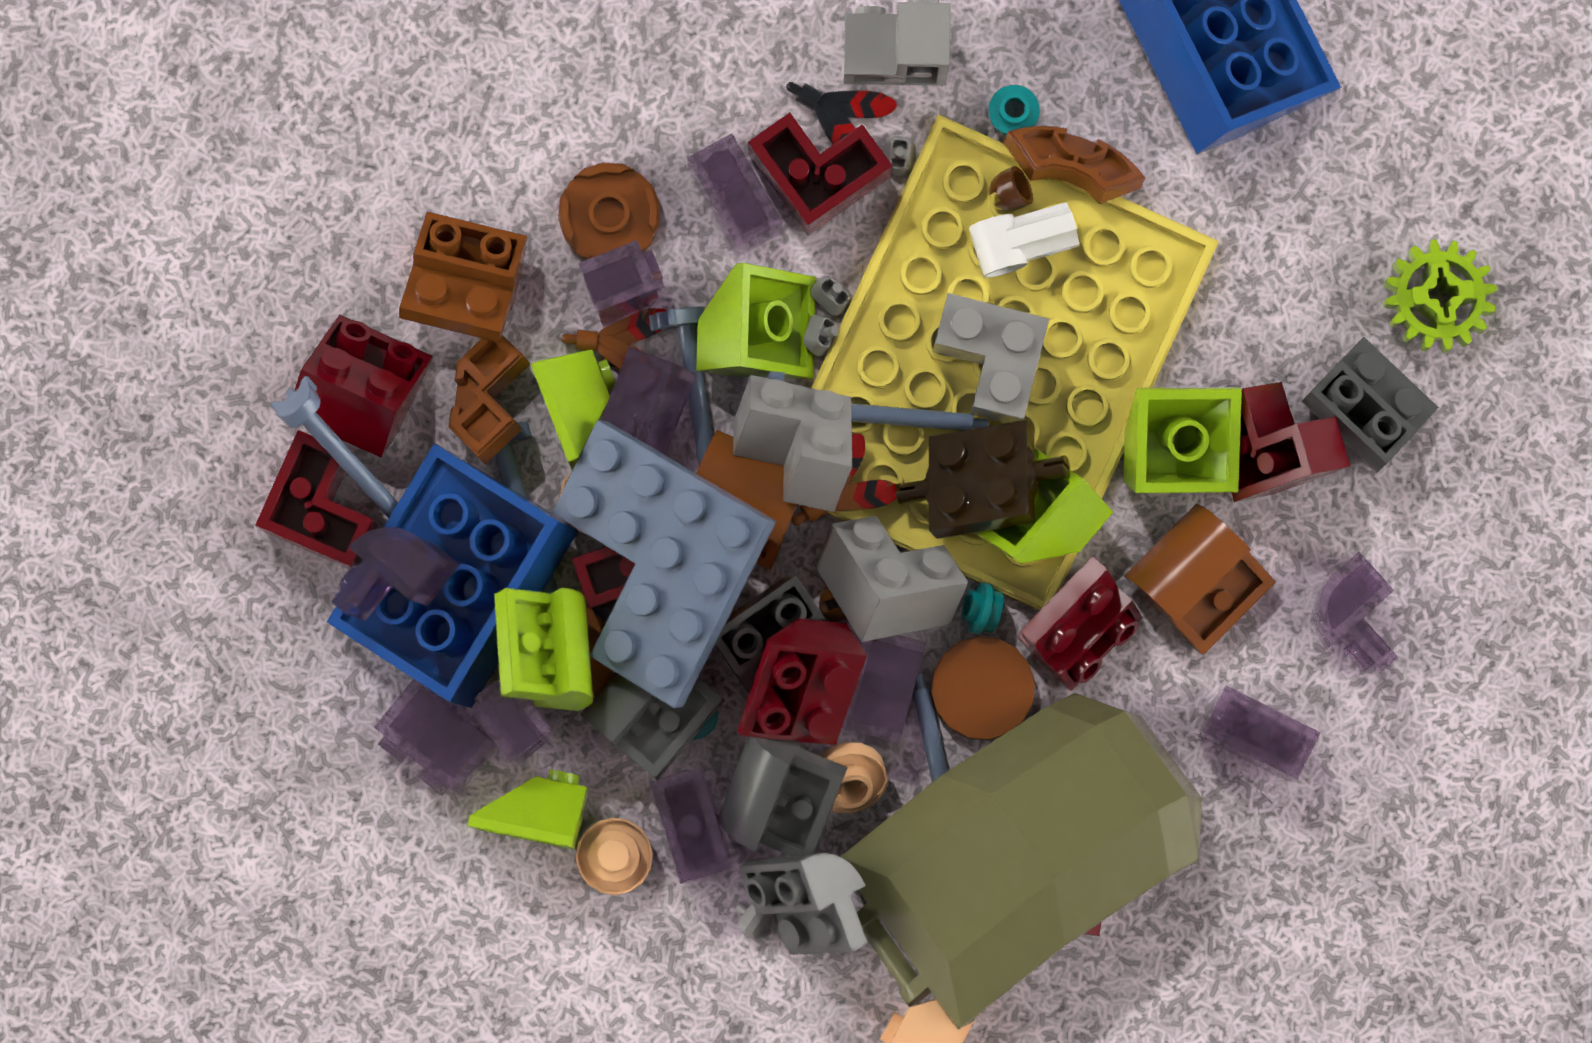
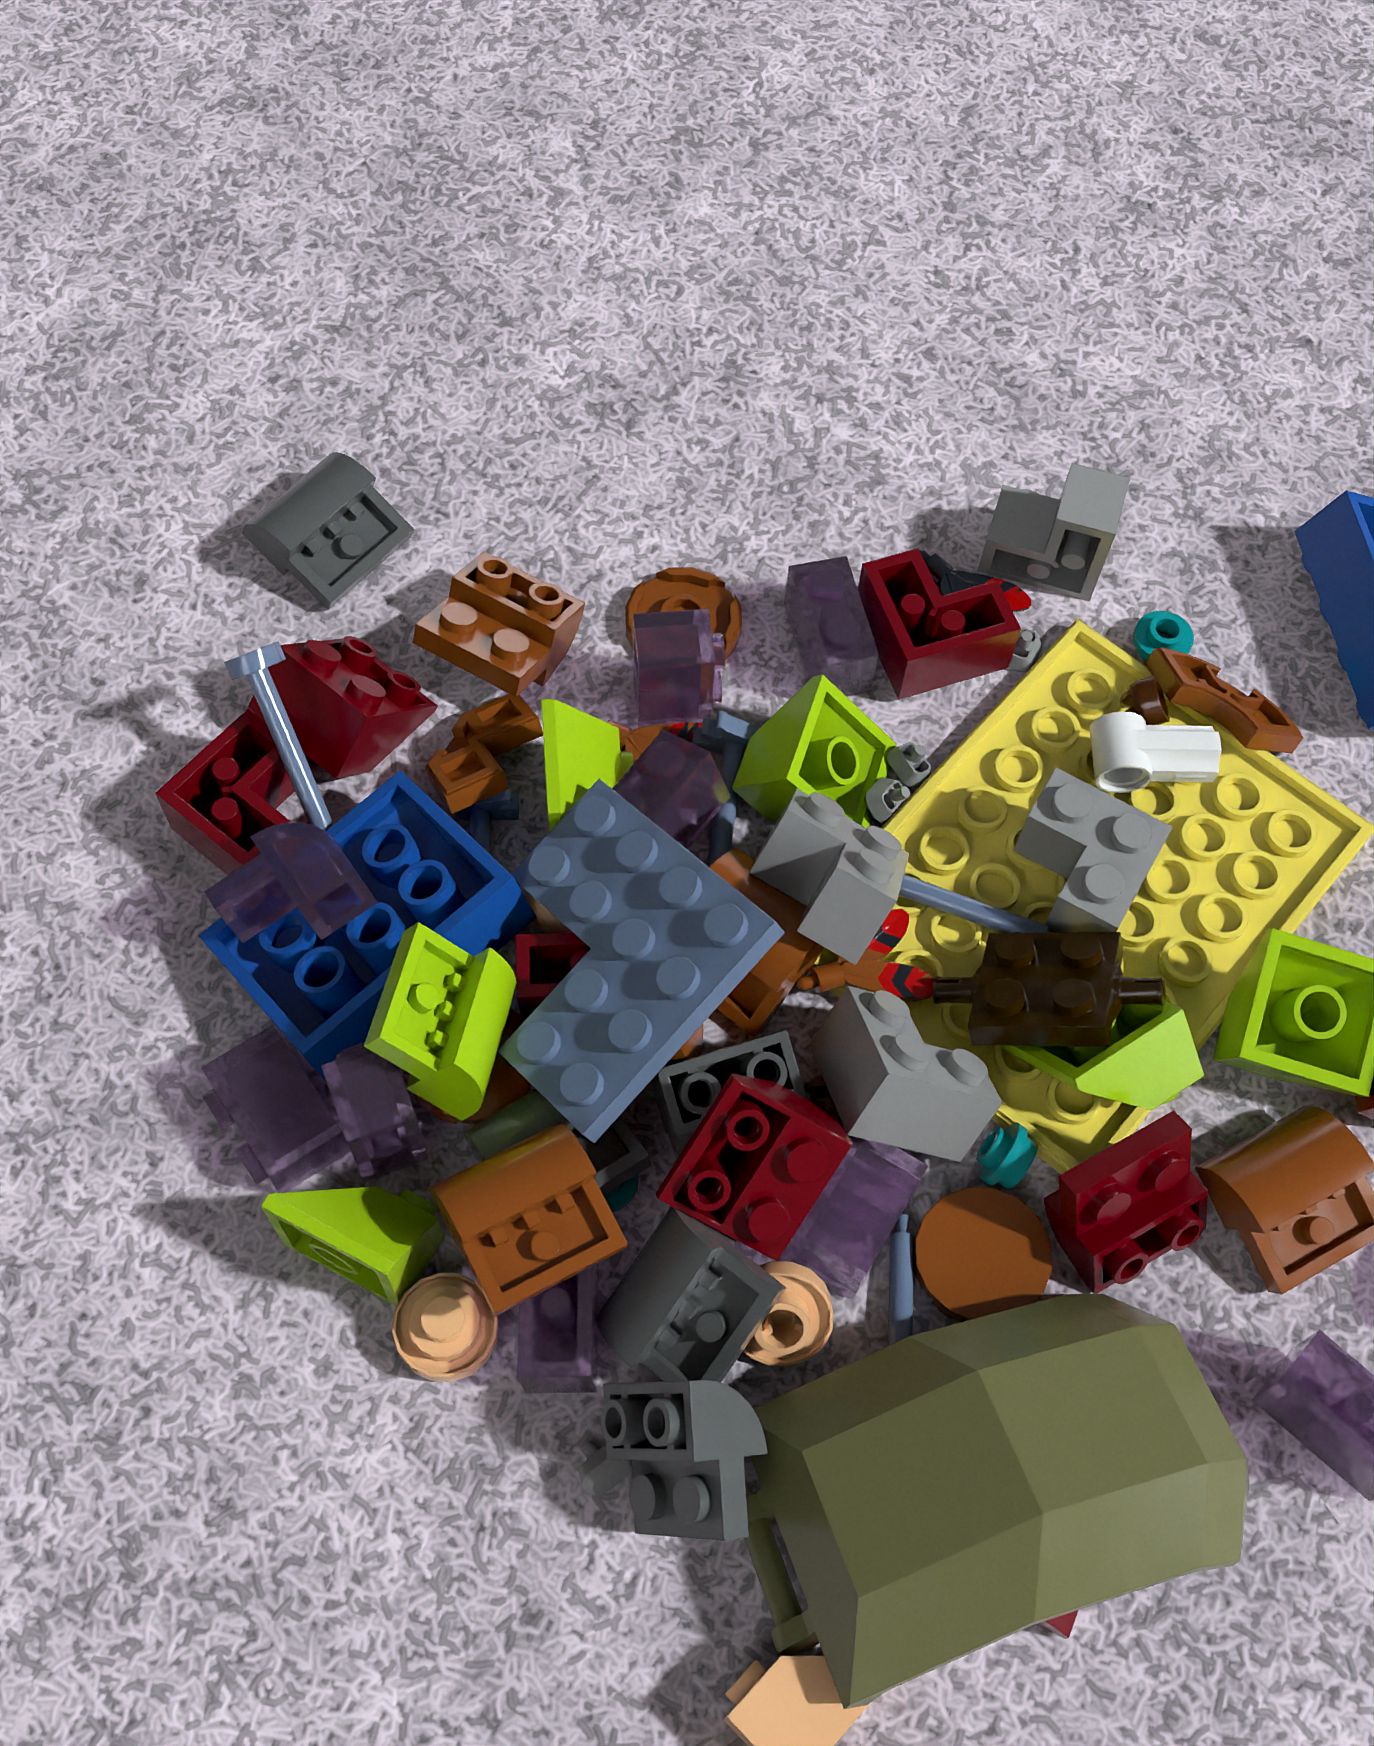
camera: 15 degrees right, 20 degrees down
none -> dark grey brick [242,452,415,610]
none -> dark orange brick [430,1122,628,1317]

